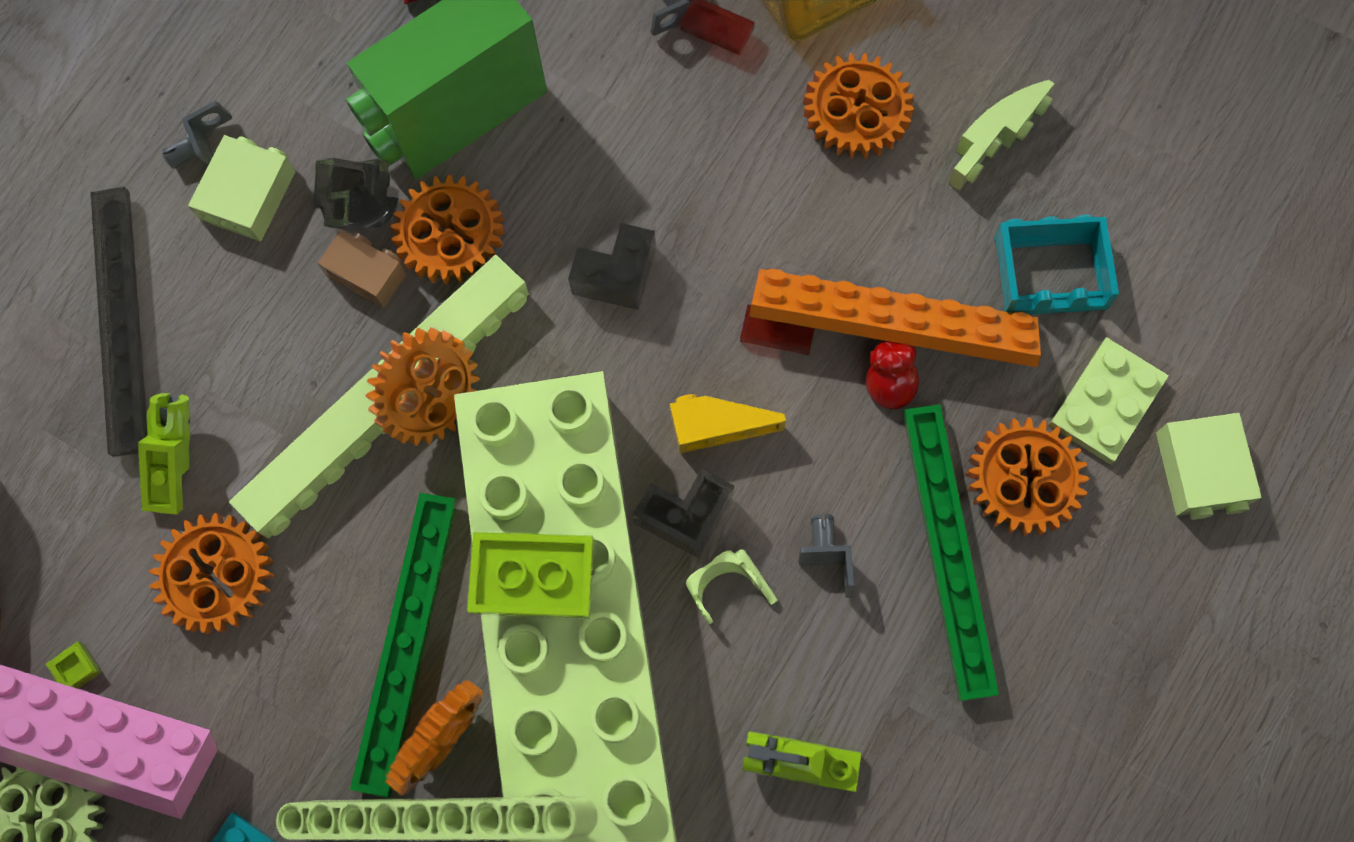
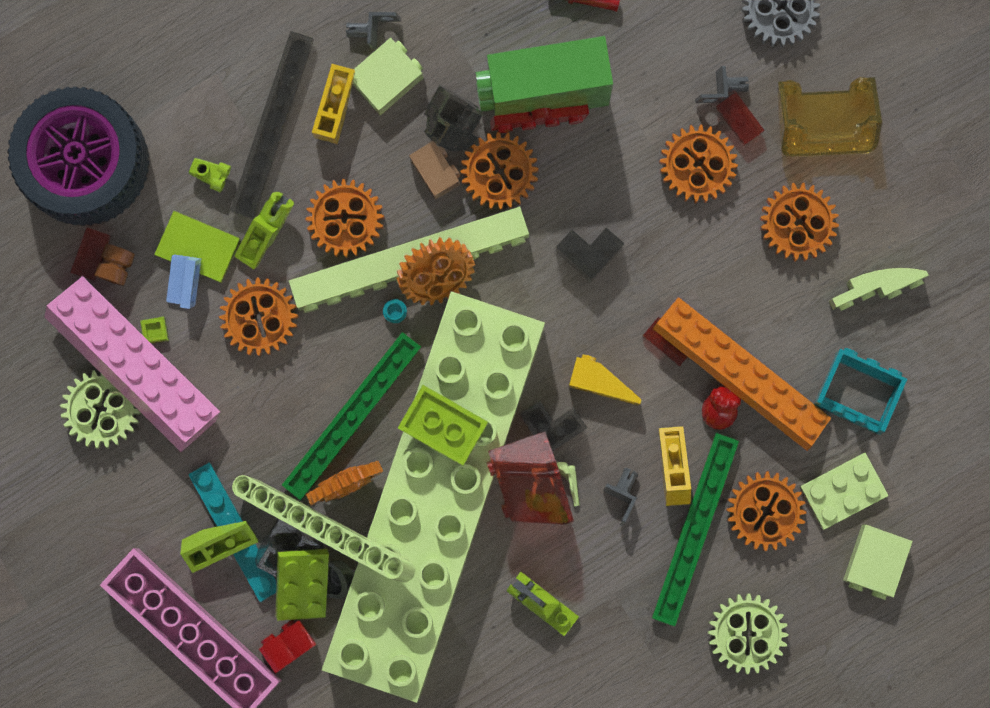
camera: 30 degrees right, 10 degrees up
none -> lime tile [154,211,241,283]
none -> light blue panel [166,254,201,309]
none -> lime plate [189,158,231,193]
none -> orange gear [305,179,384,258]
none -> yellow slope [312,64,355,144]
none -> teal plate [383,299,407,324]
none -> clear red windscreen [486,432,574,525]
none -> red hinge [490,105,589,133]
none -> orange gear [659,124,738,203]
none -> yellow slope [659,426,691,506]
none -> yellowish green gear [707,593,789,674]

